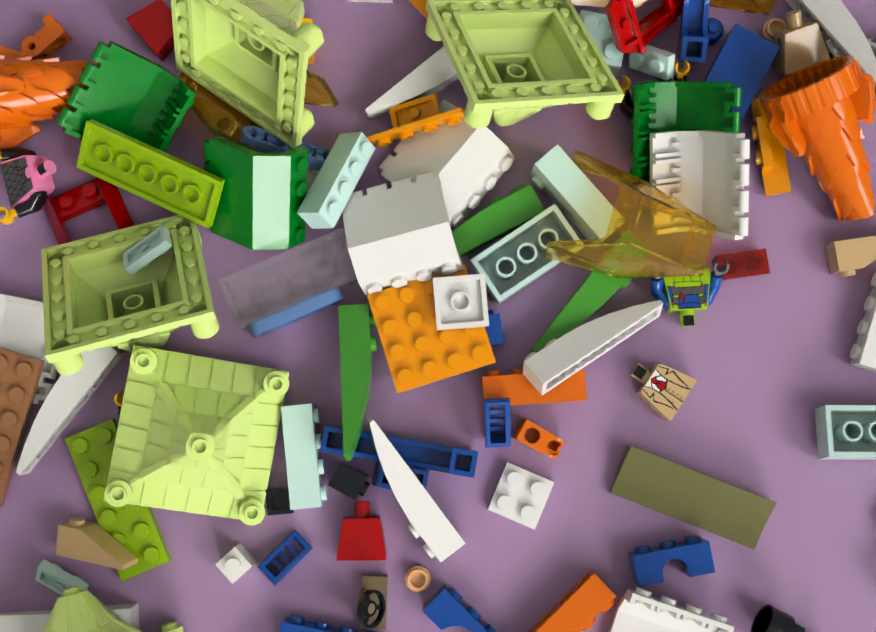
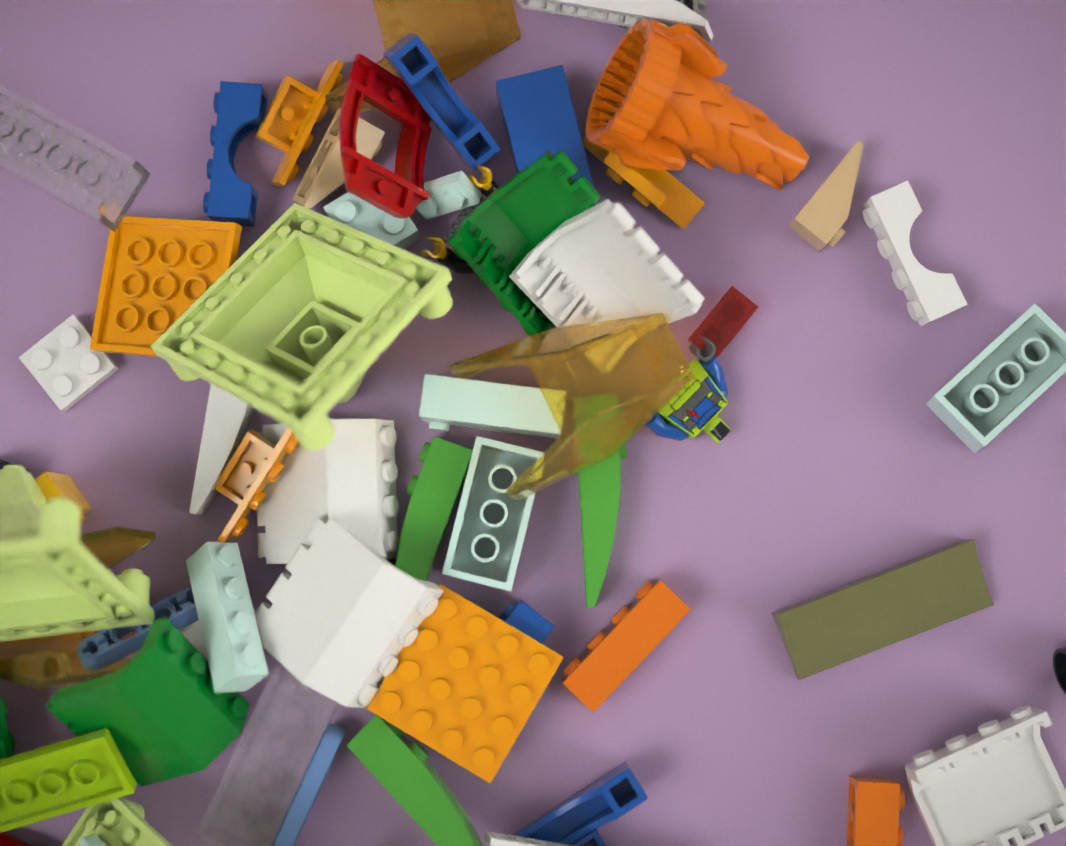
camera: 45 degrees left, 0 degrees up
white plate [433,273,489,331] -> none
blue slope [484,398,511,448] -> none
white plate [487,462,554,530] -> none
orange leg [512,418,565,460] -> none
white slope [523,300,663,396] -> none
blue arch [628,535,715,587] -> none
tan torso [630,363,697,421] -> none
blue piece [708,18,724,46] -> none
light nougat plate [762,18,787,43] -> none
tan torso [774,10,830,75] -> none

